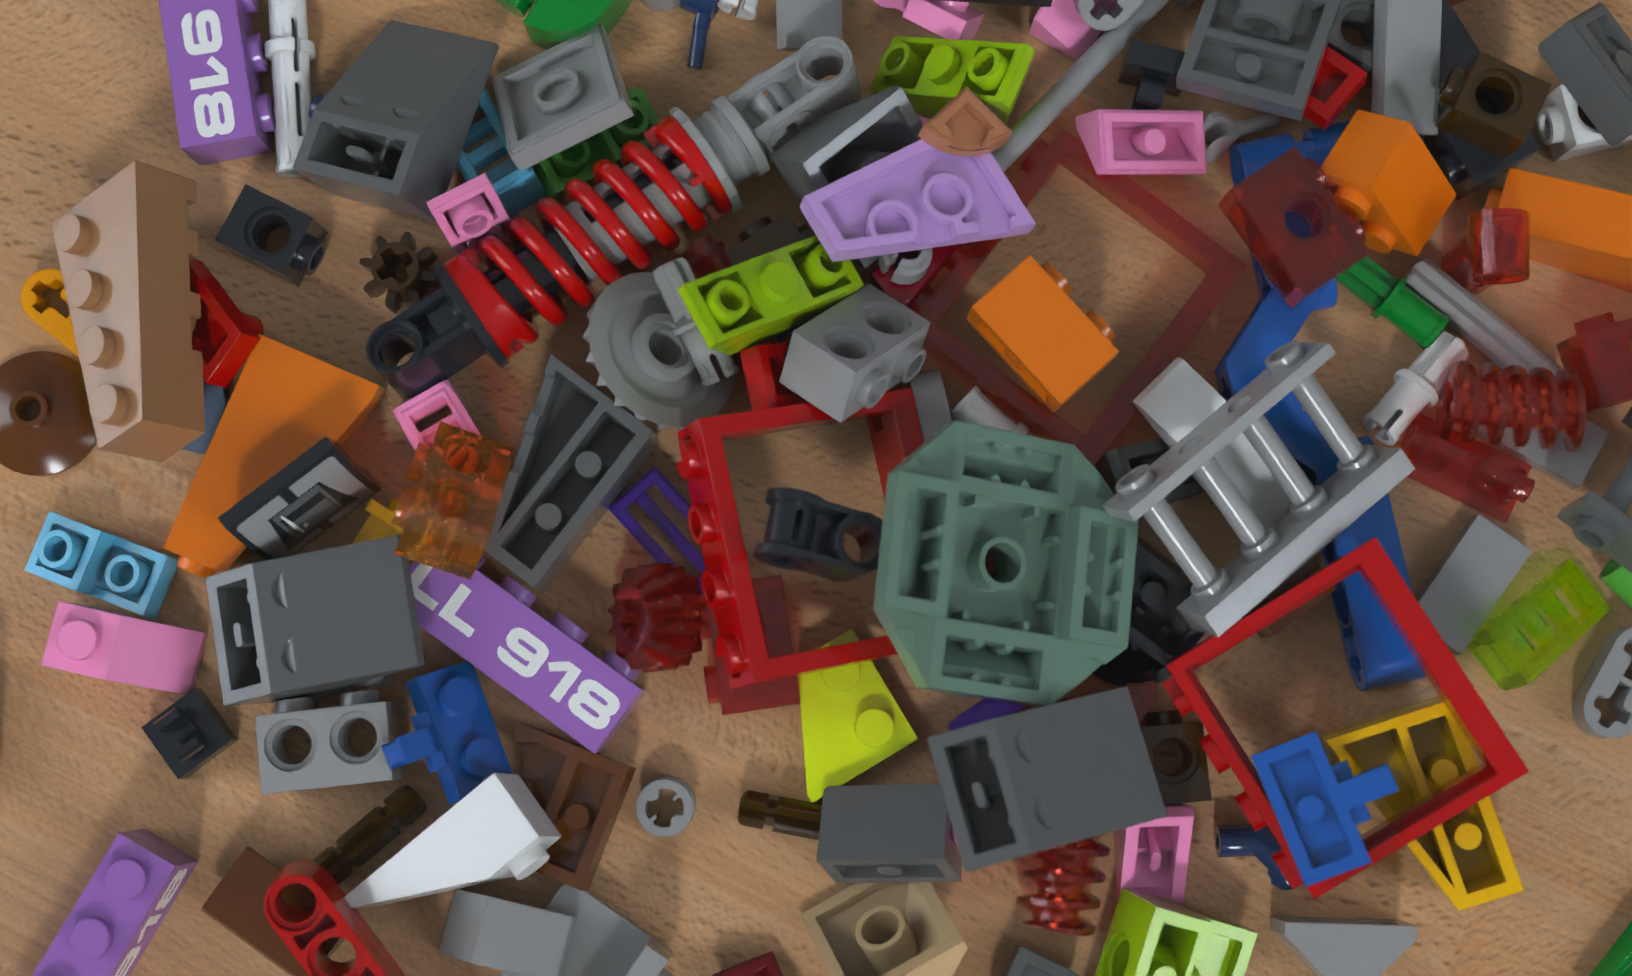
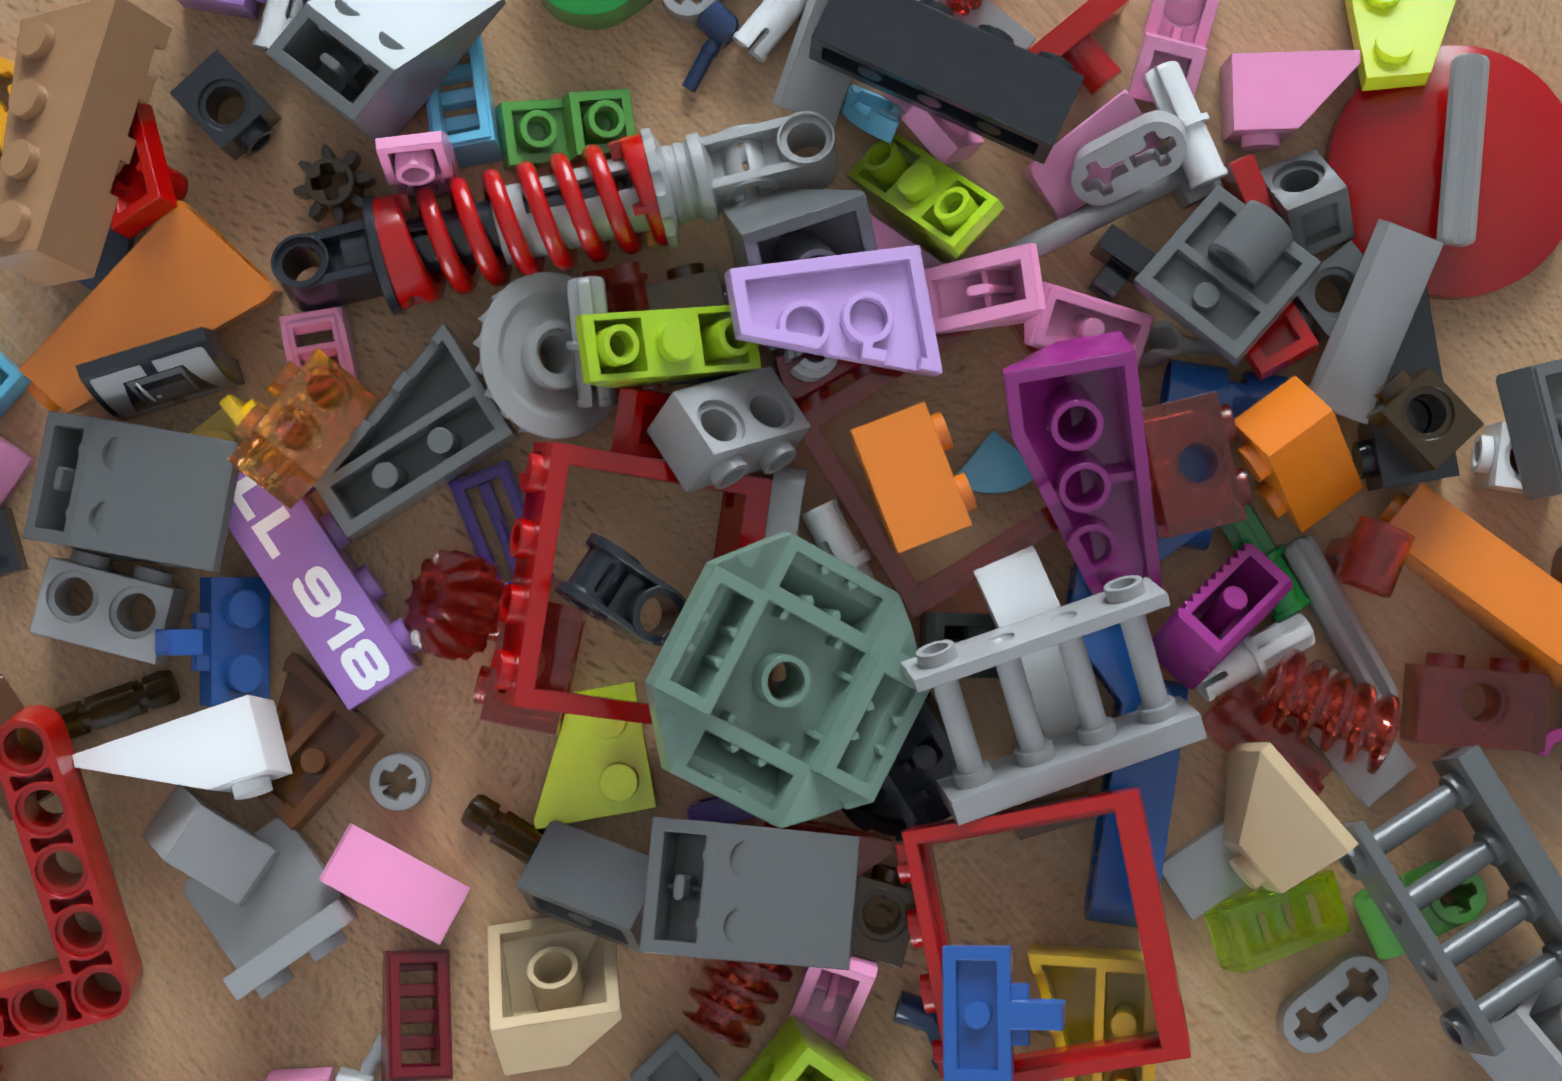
camera: 20 degrees right, 5 degrees up
light grey plate [492,24,634,171] -> none
nougat tile [918,87,1013,156] -> none
none -> bright pink slope [318,823,471,945]
none -> medium azure tile [840,84,905,144]
none -> bright pink slope [924,243,1046,335]
none -> medium azure tile [956,430,1033,494]
none -> magenta wedge [1002,331,1162,596]
none -> magenta brick [1152,543,1293,690]
none -> tan slope [1223,742,1359,893]

